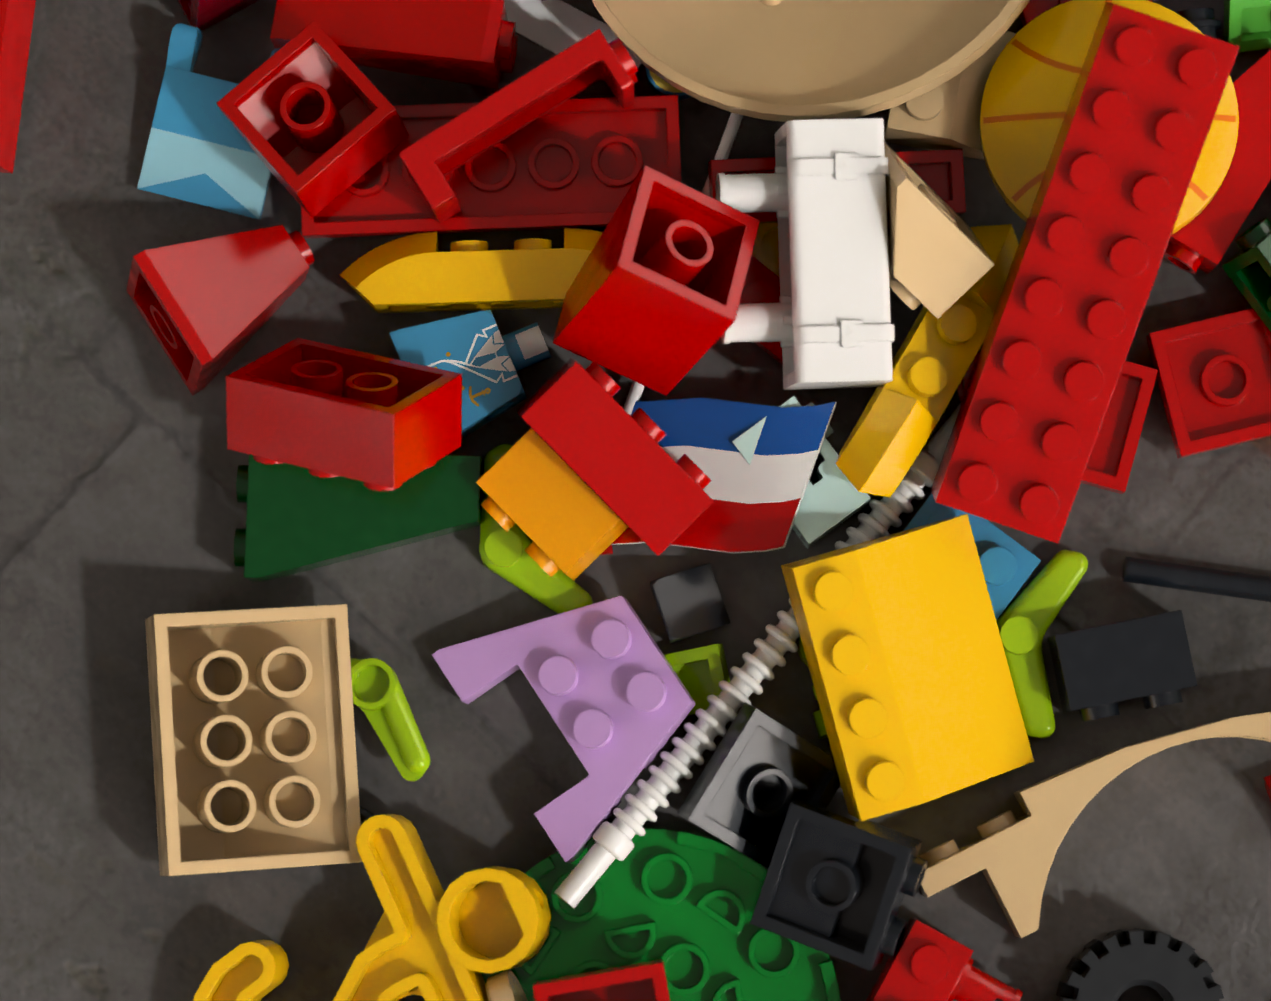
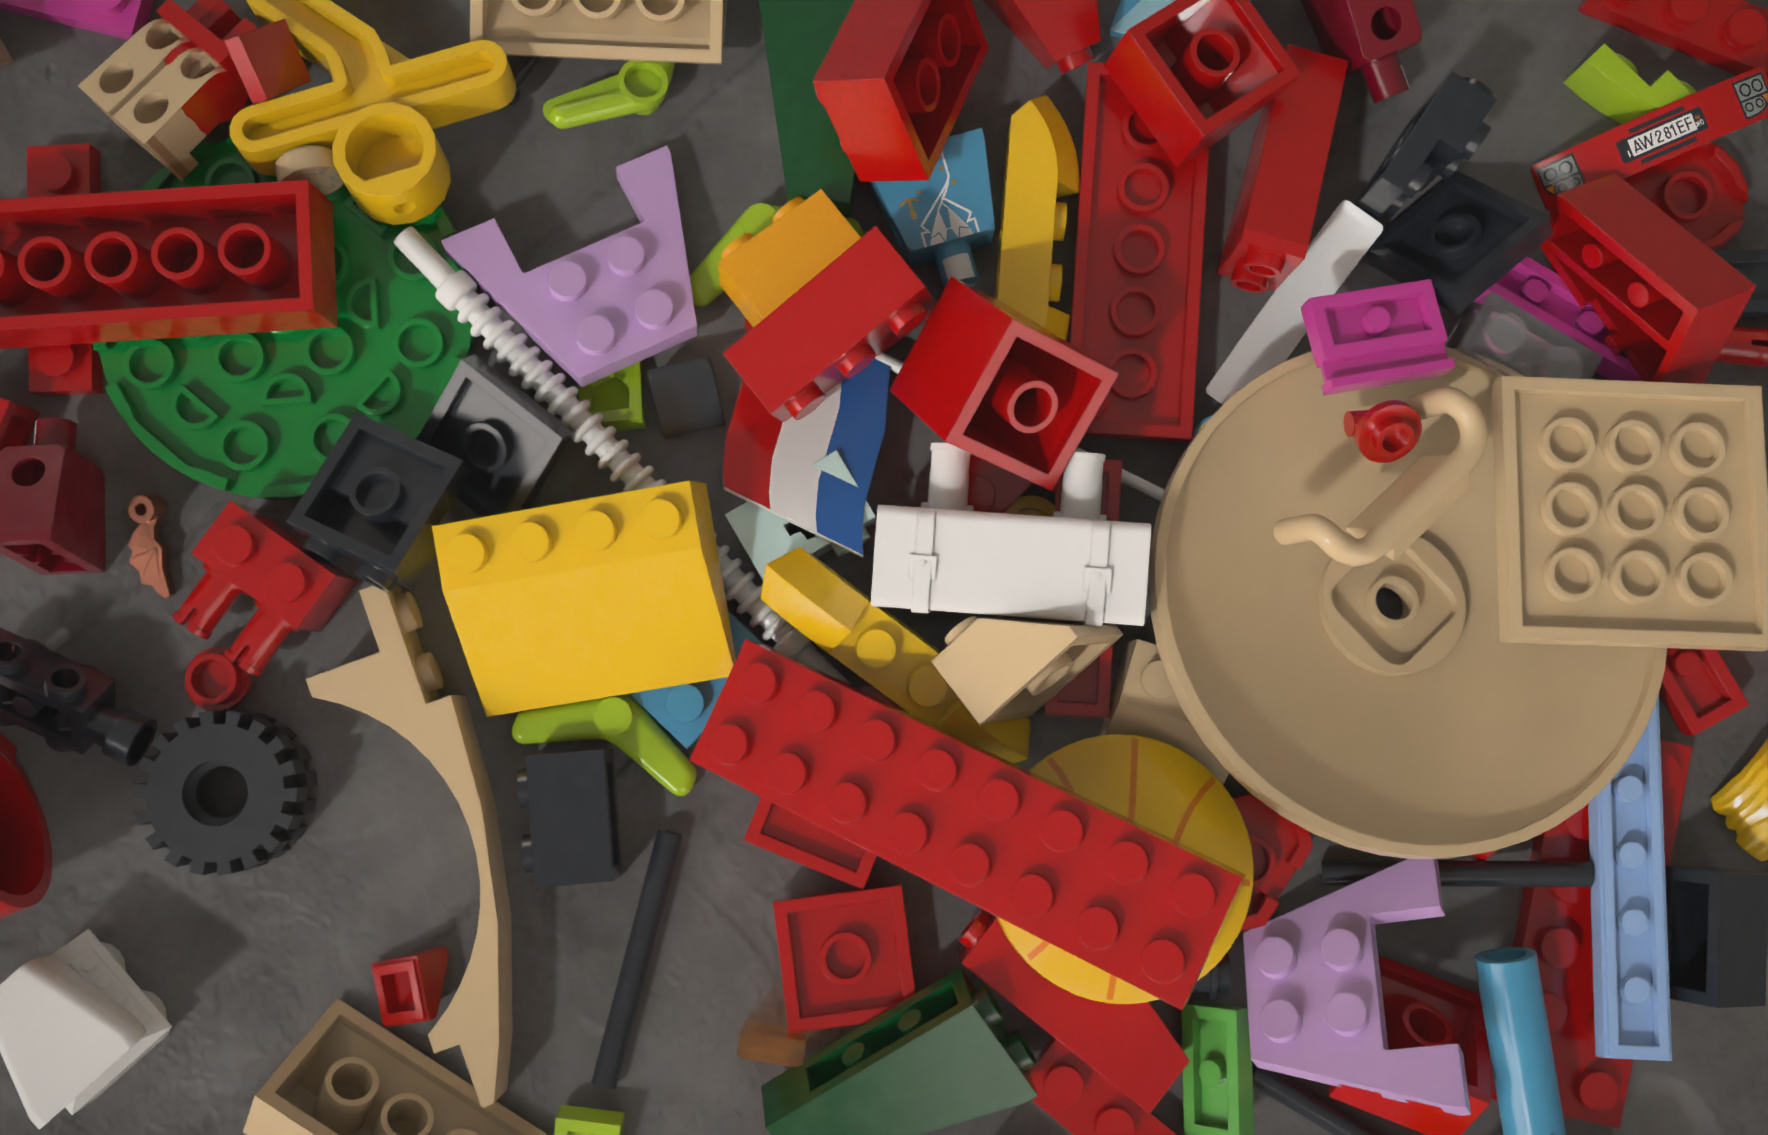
camera: 90 degrees right, 0 degrees up
red panel [398,29,638,224] -> none

